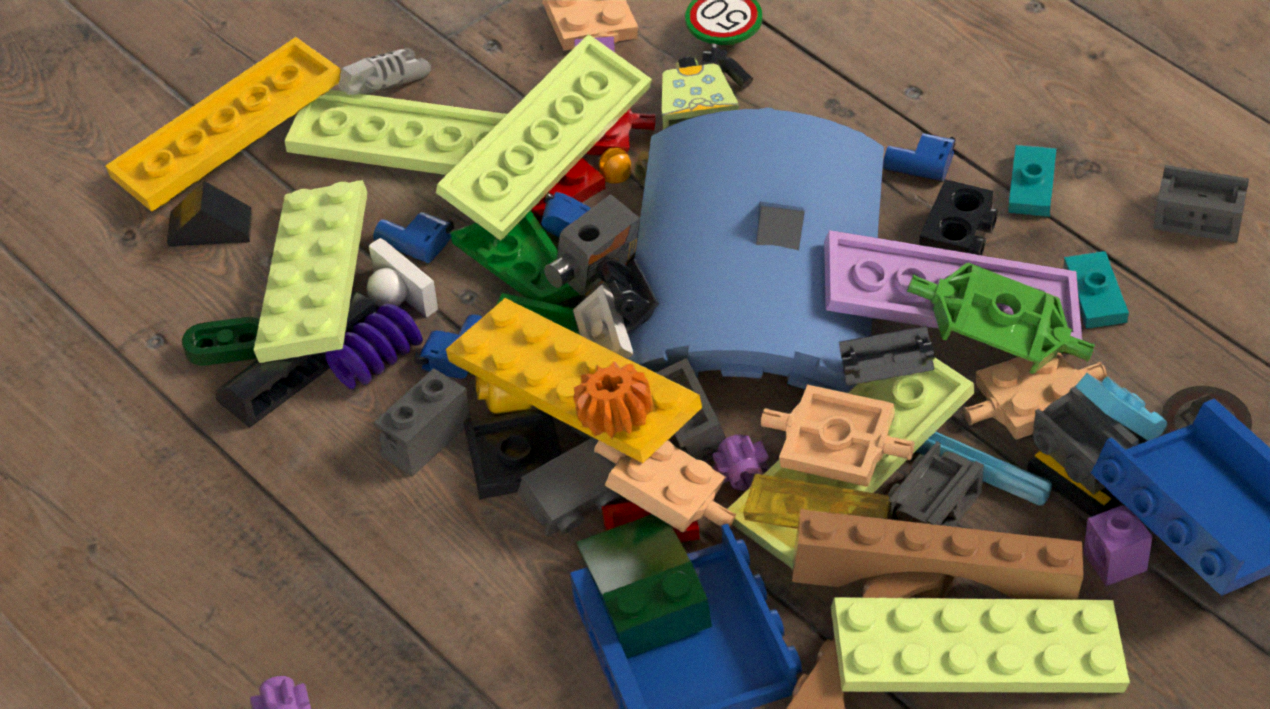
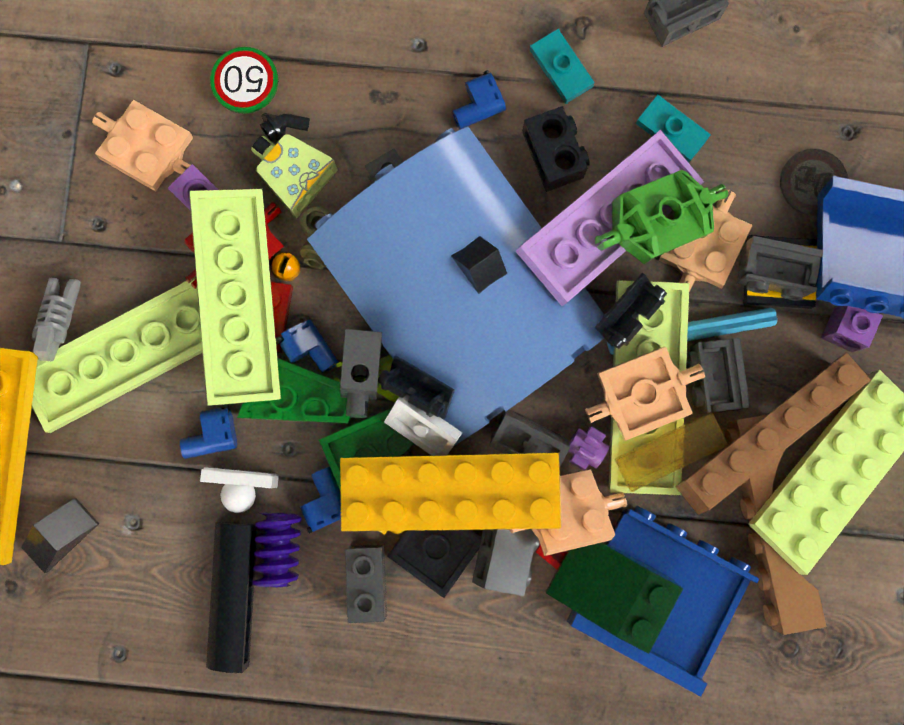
camera: 45 degrees left, 35 degrees up
dark green plate [182,317,260,366] -> none
yellowish green plate [254,180,368,363] -> none
orange gear [573,361,653,439] -> none
medium azure plate [1075,373,1167,441] -> none

